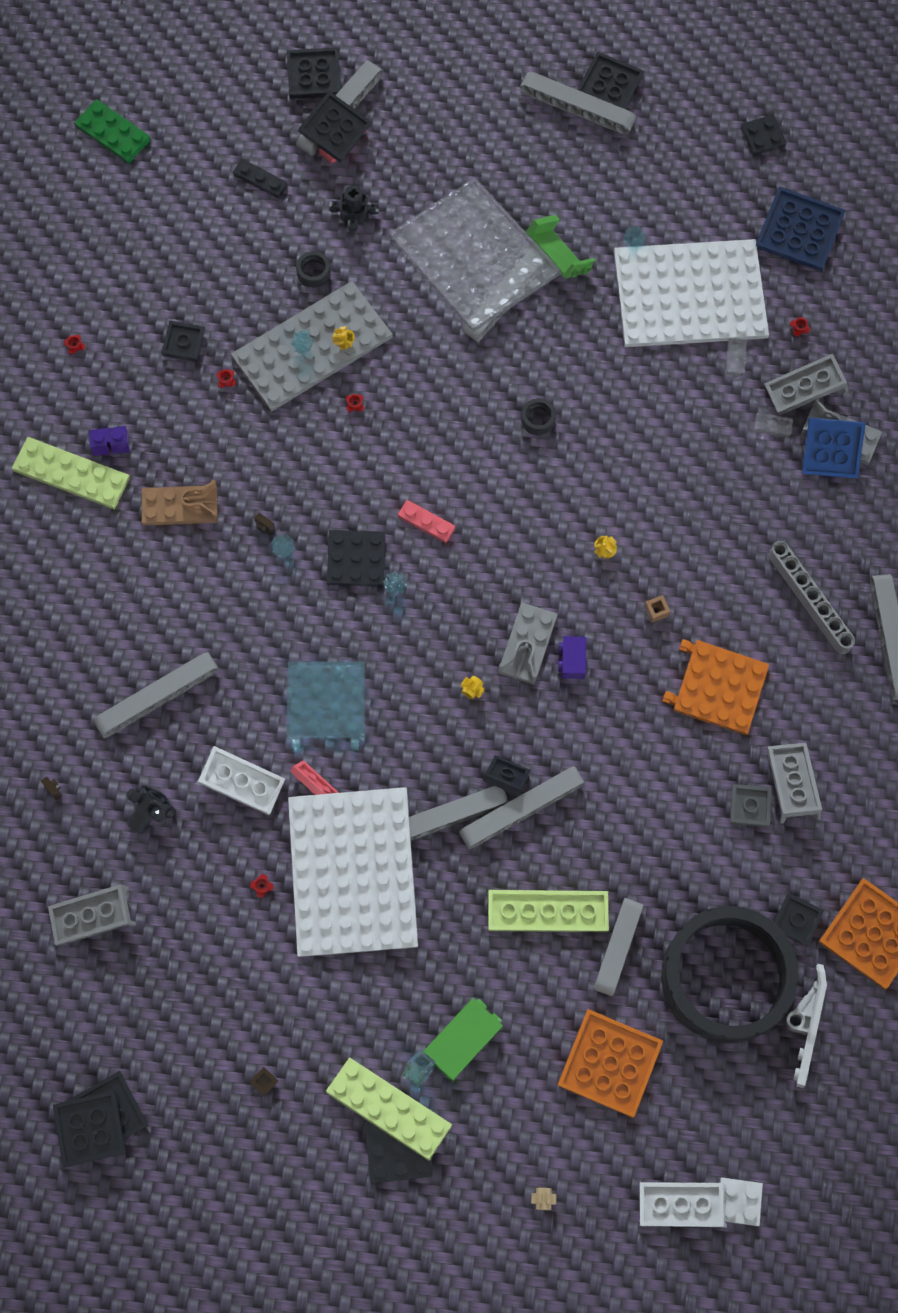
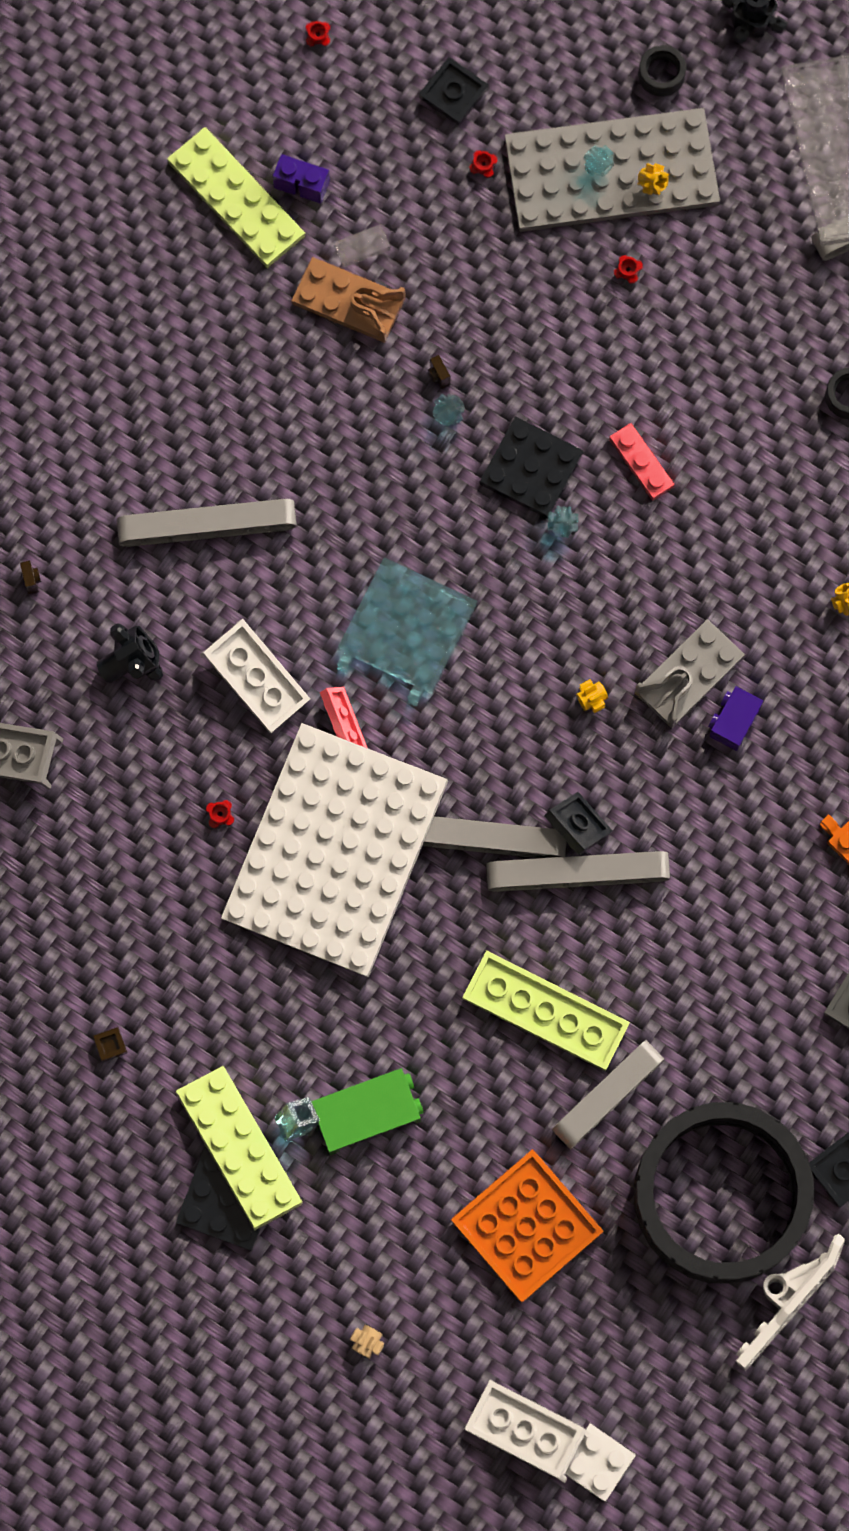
camera: 30 degrees right, 5 degrees up
none -> clear plate [334,224,391,268]

